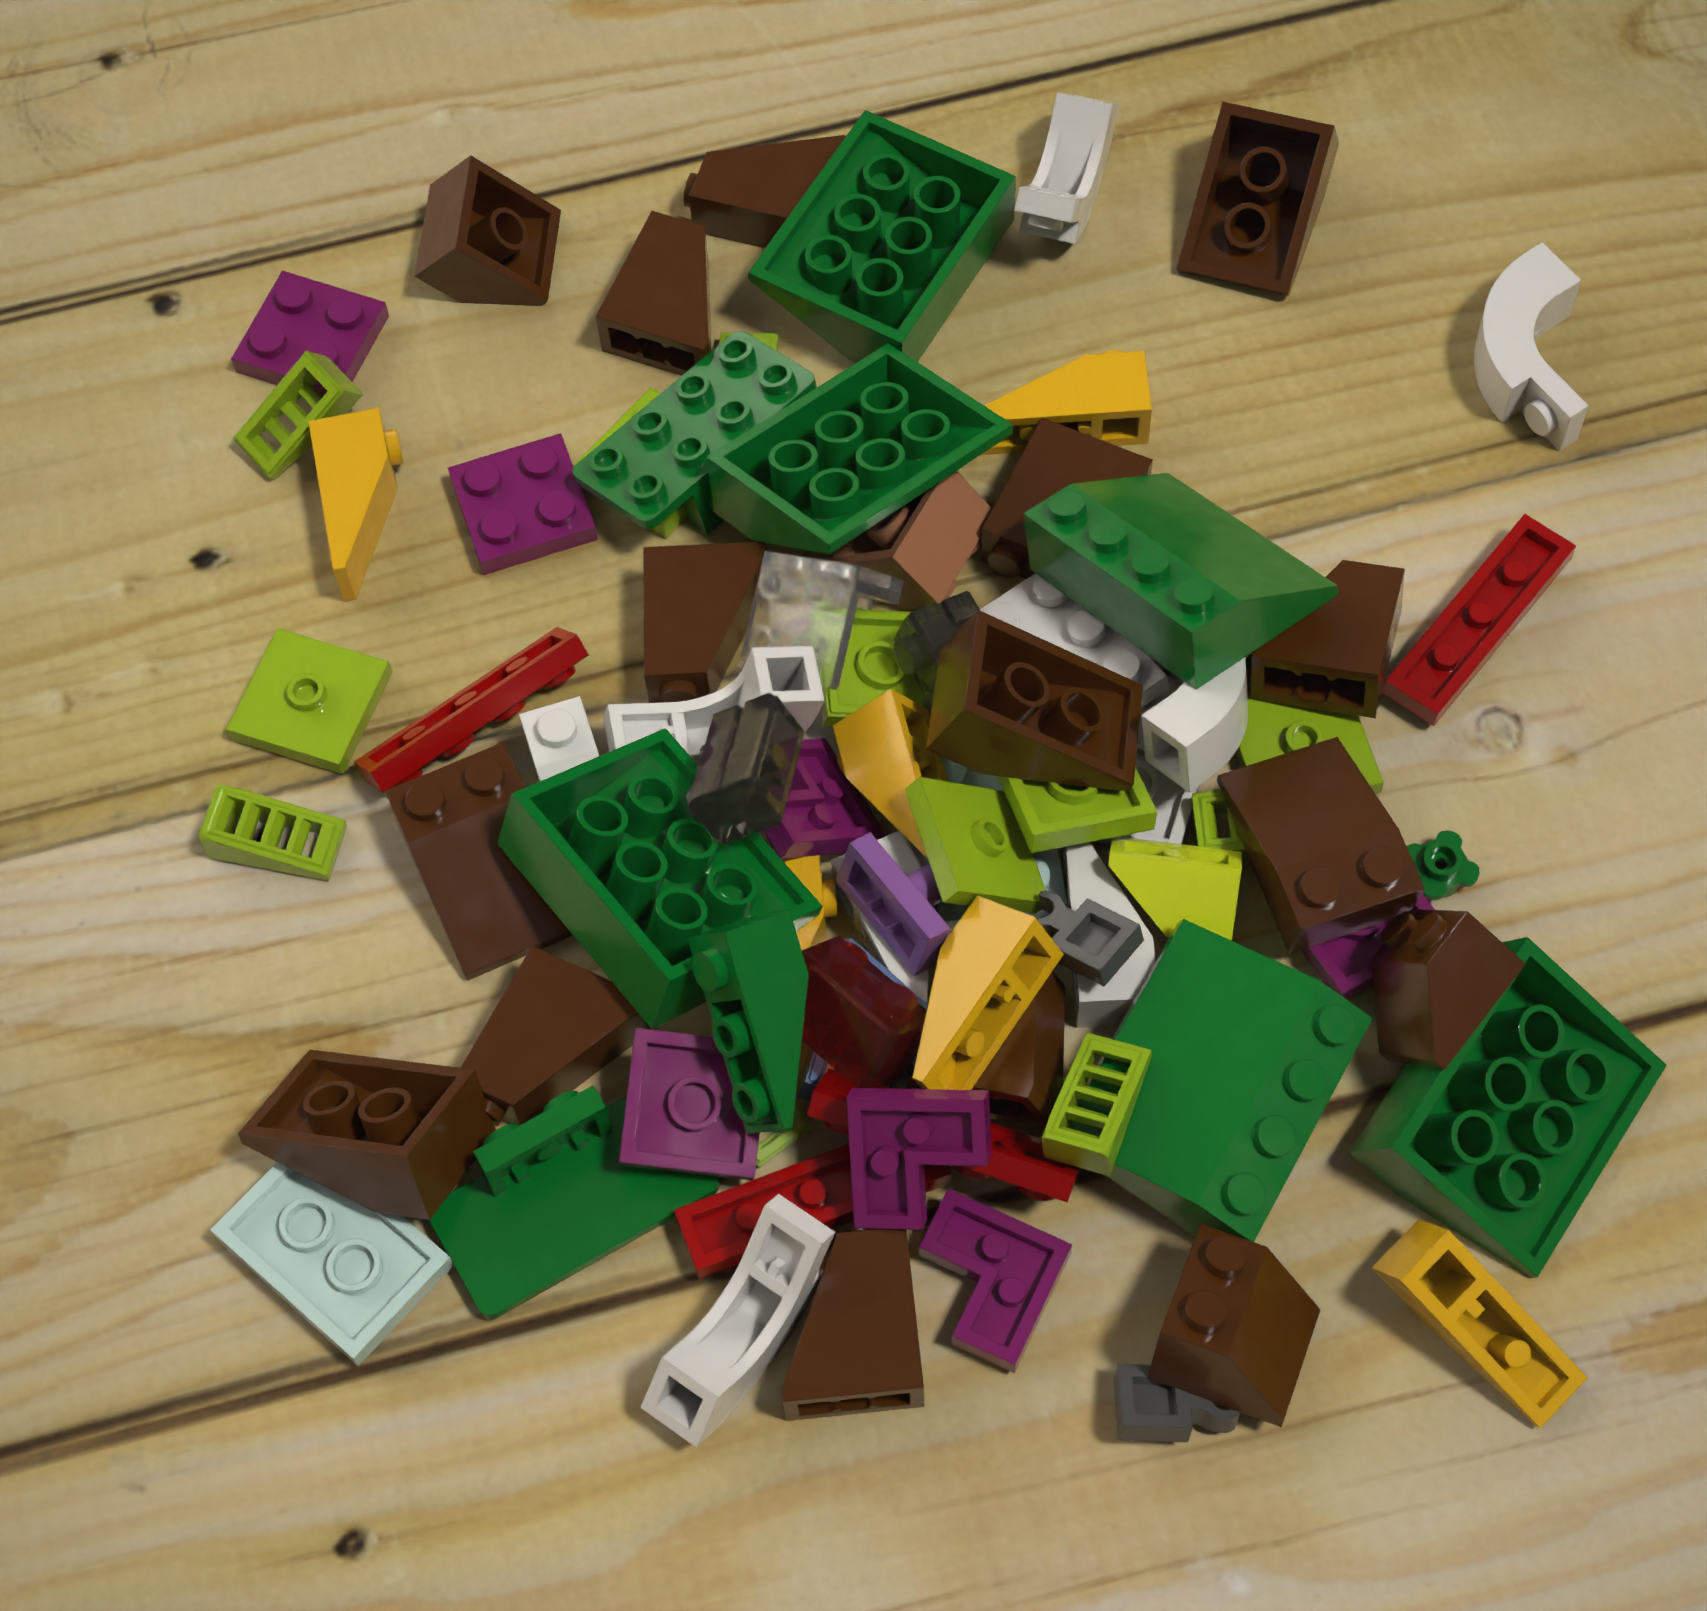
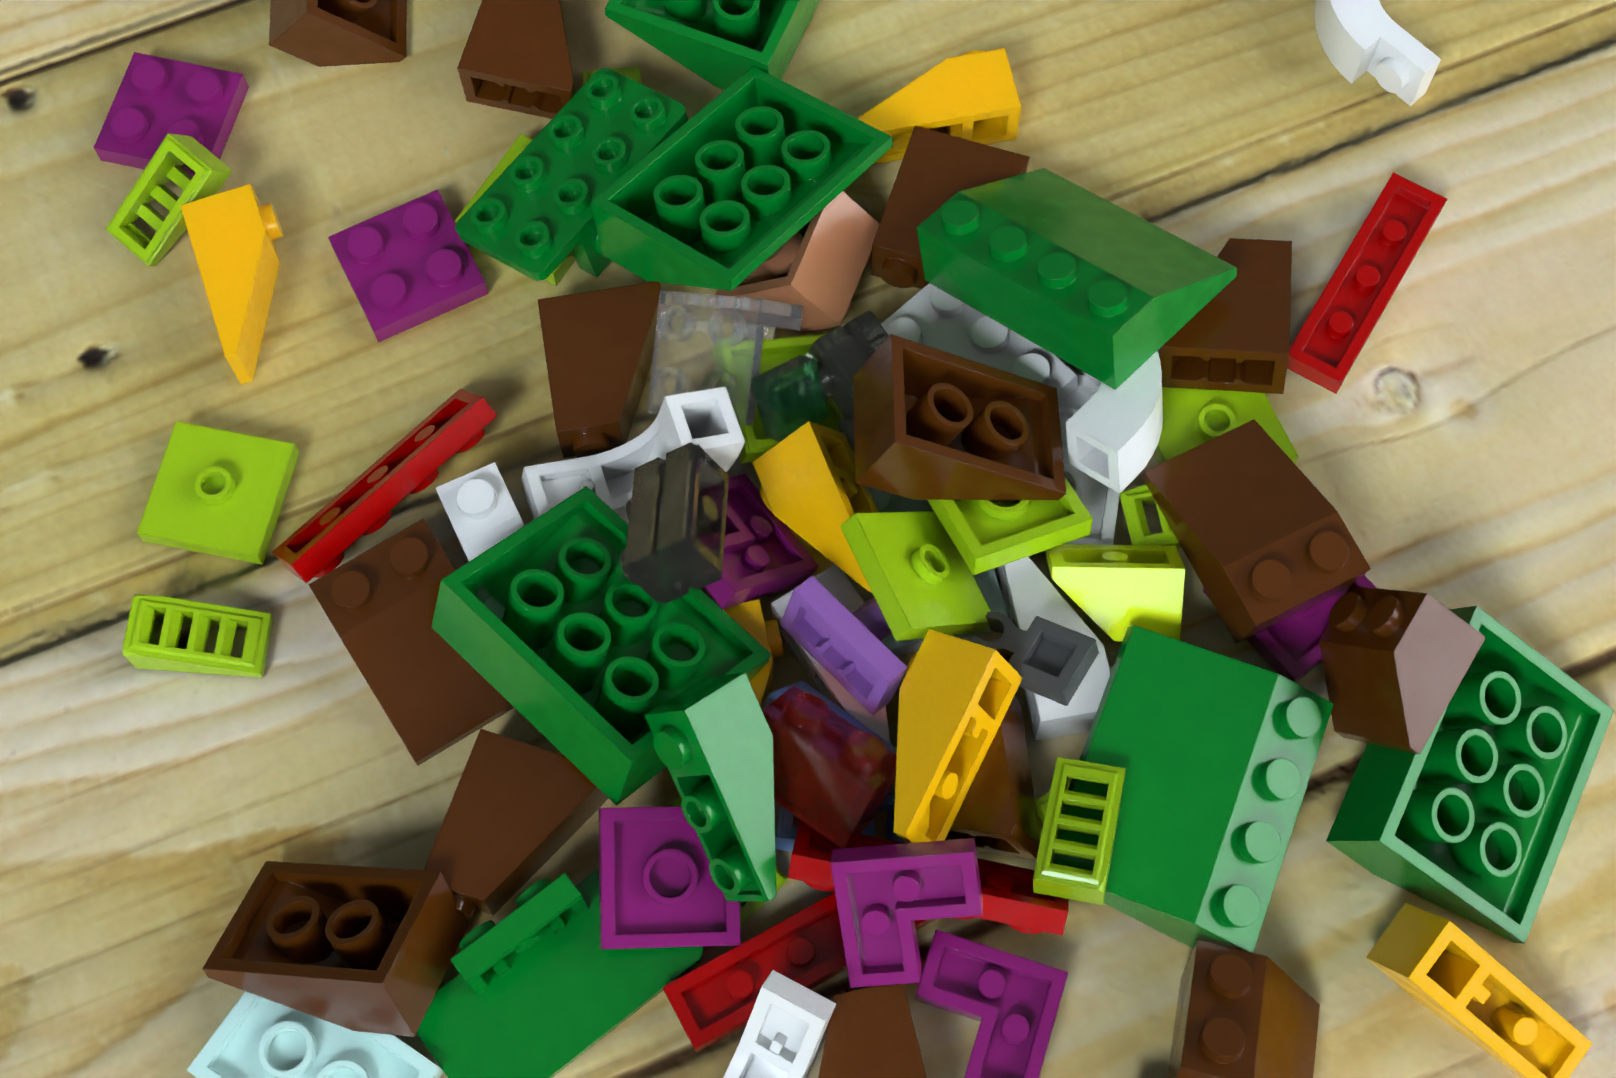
camera: 10 degrees left, 5 degrees up
green plate [1407,830,1480,900] -> none
none -> clear green plate [750,355,829,442]

